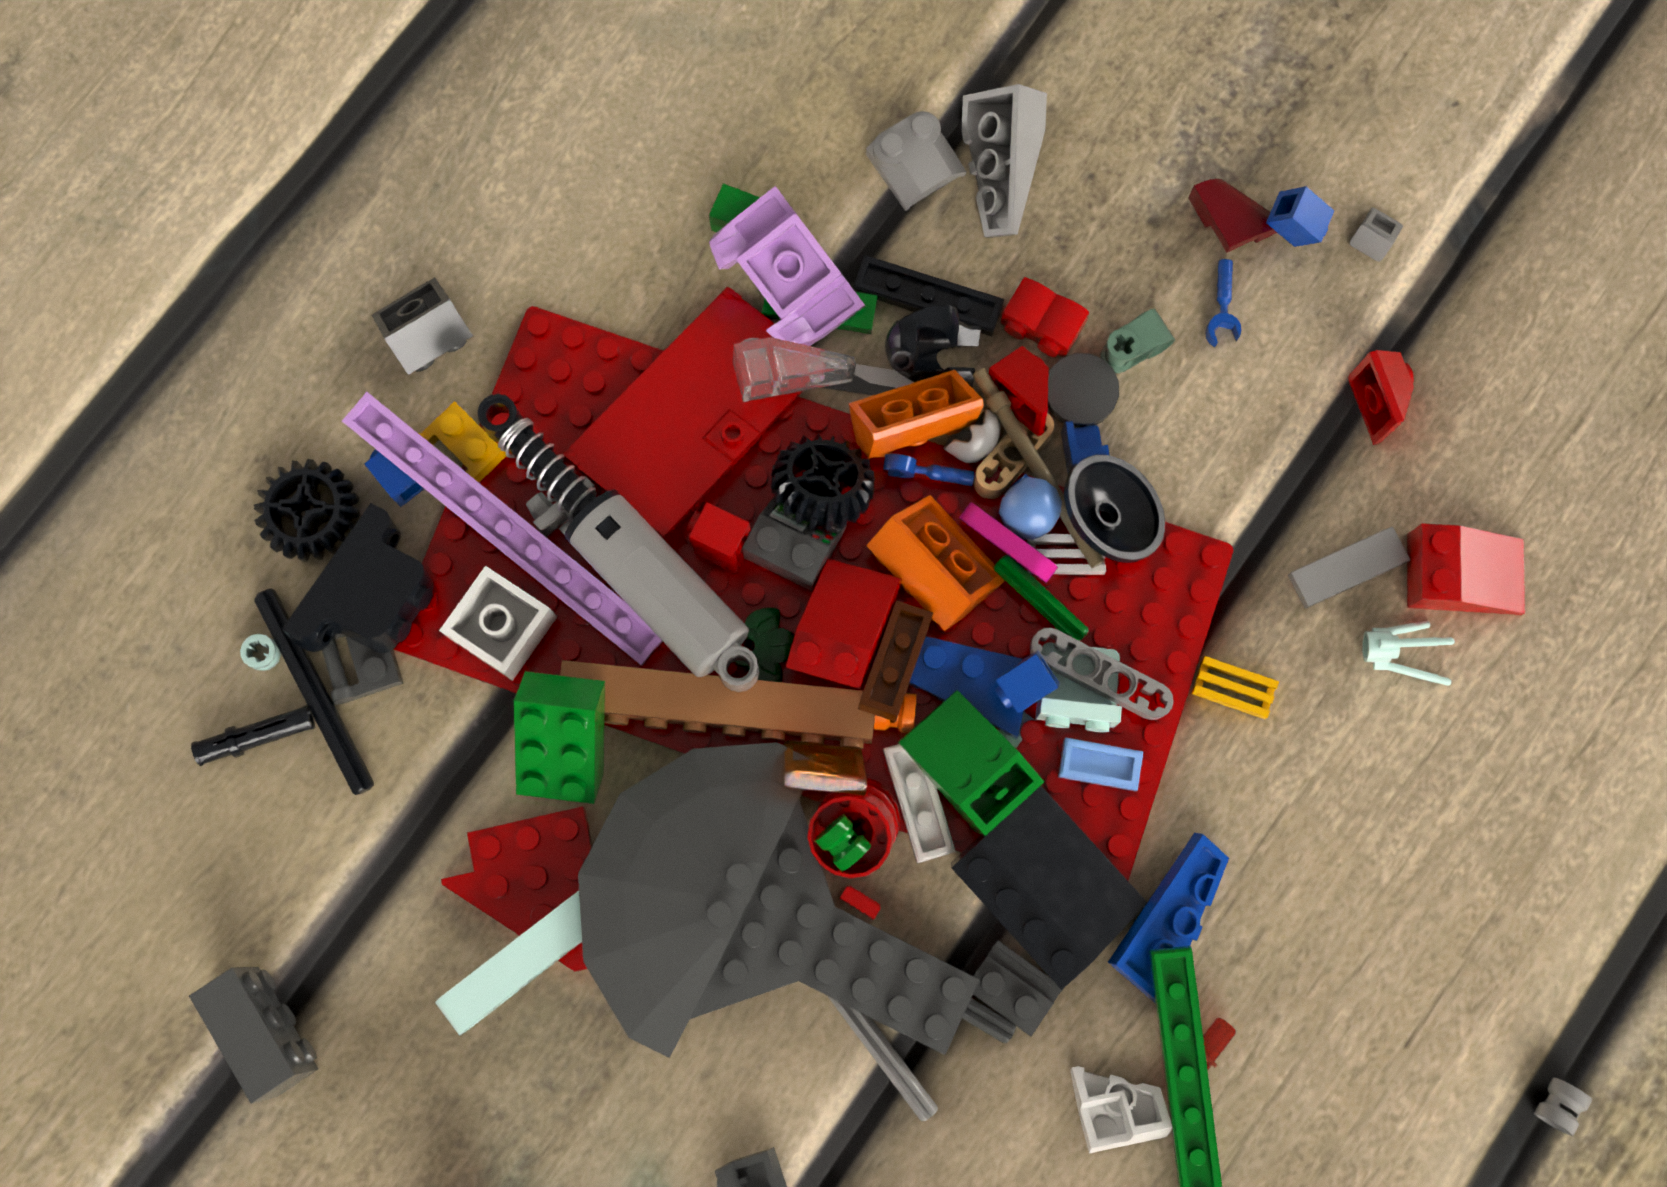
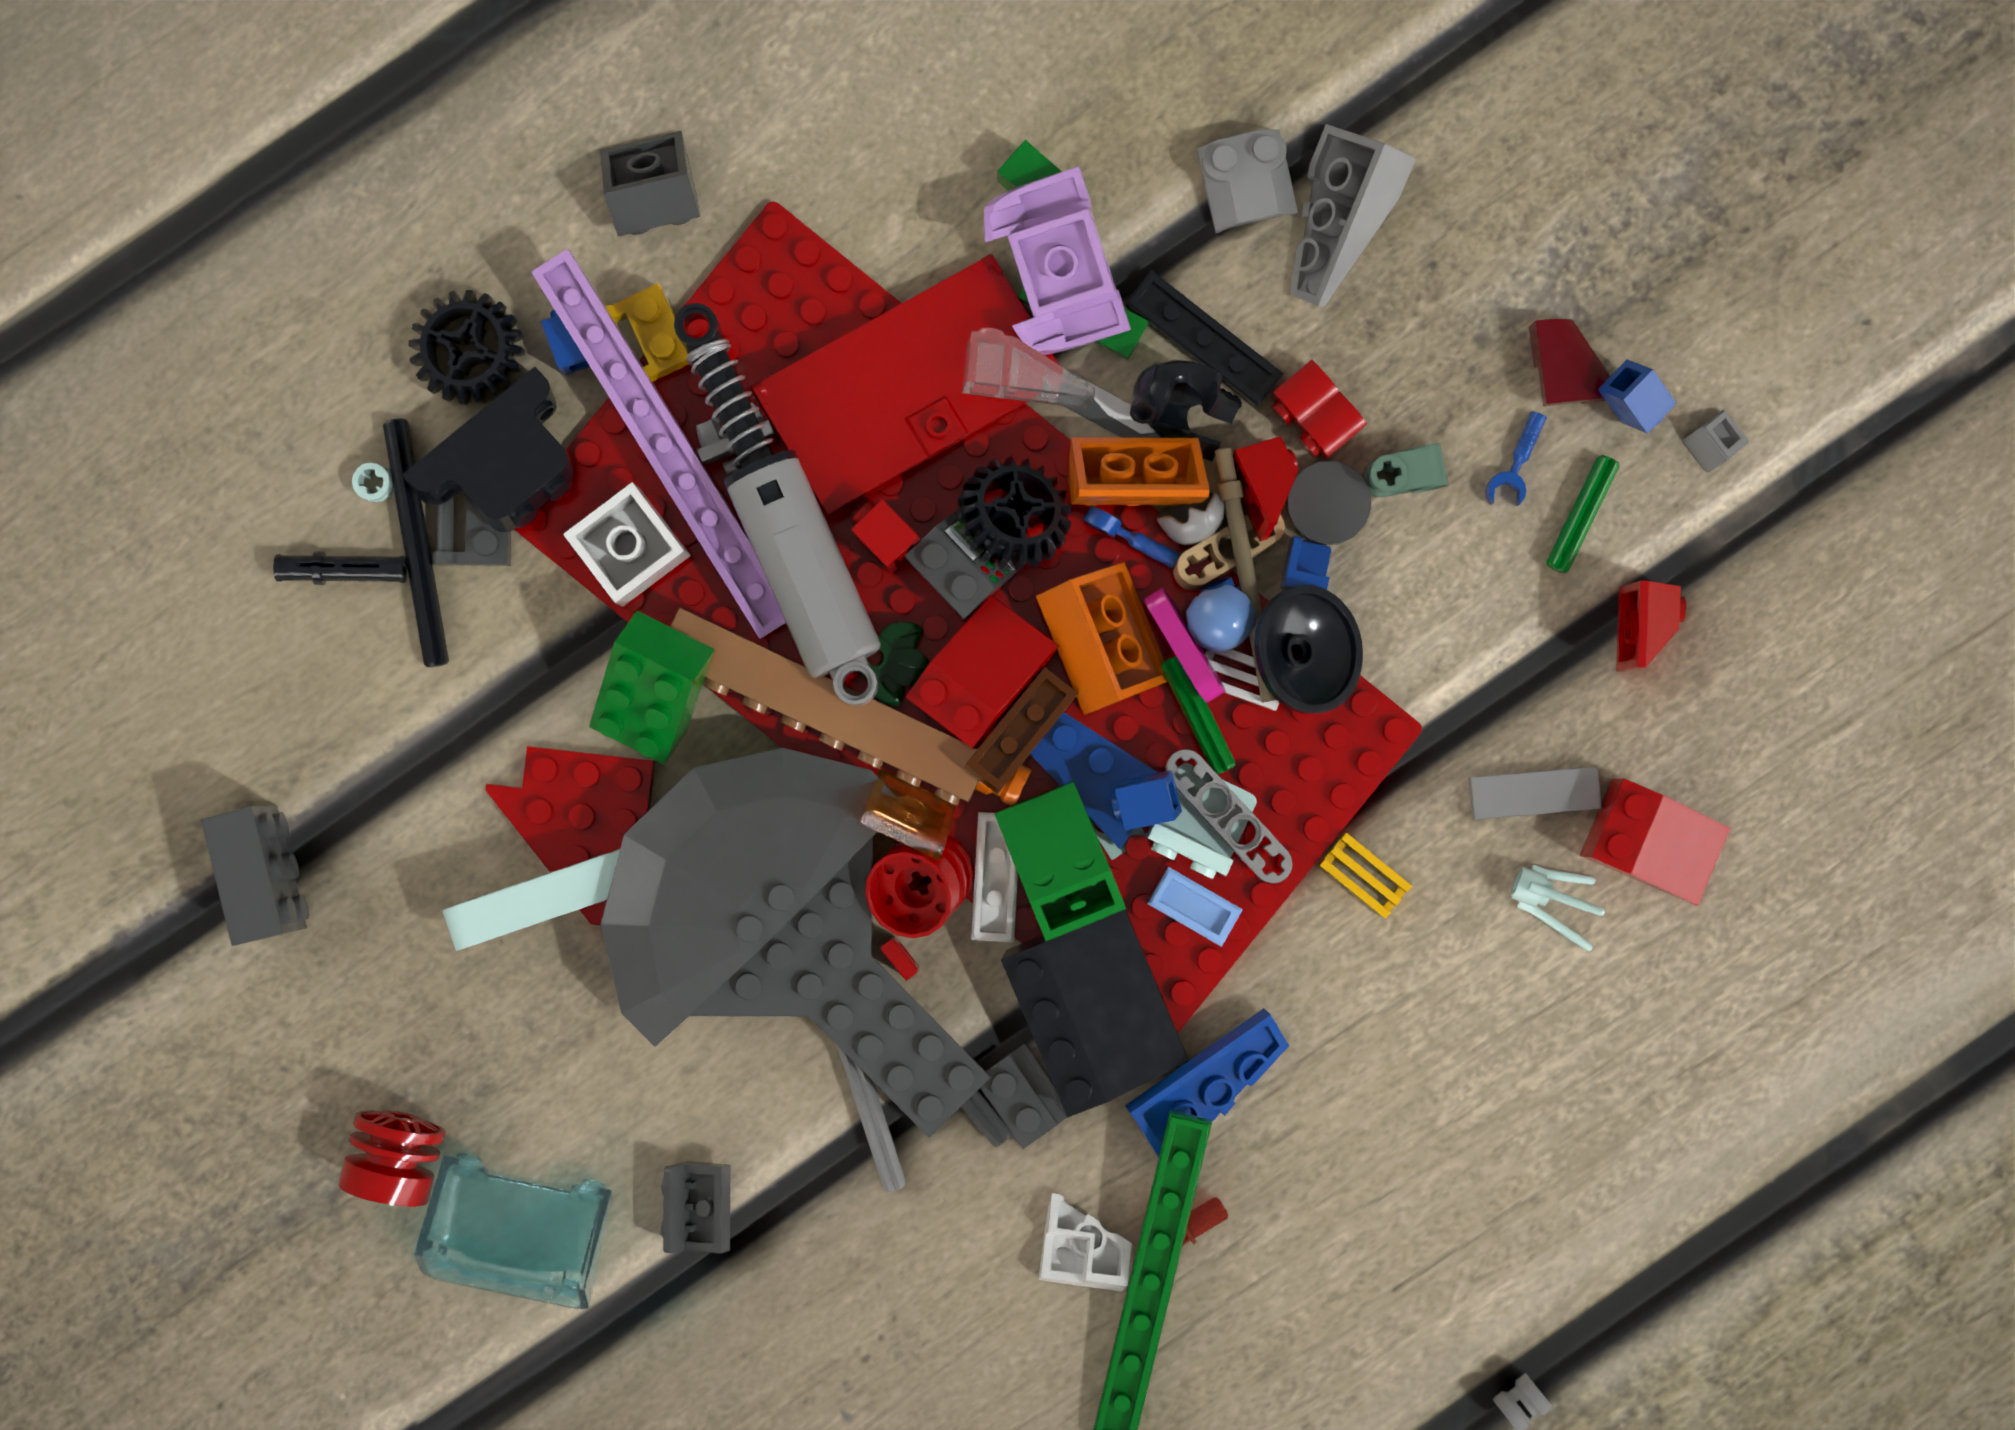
camera: 20 degrees right, 10 degrees up
green wheel [814,814,872,872] -> none
none -> green axle [1546,455,1620,573]

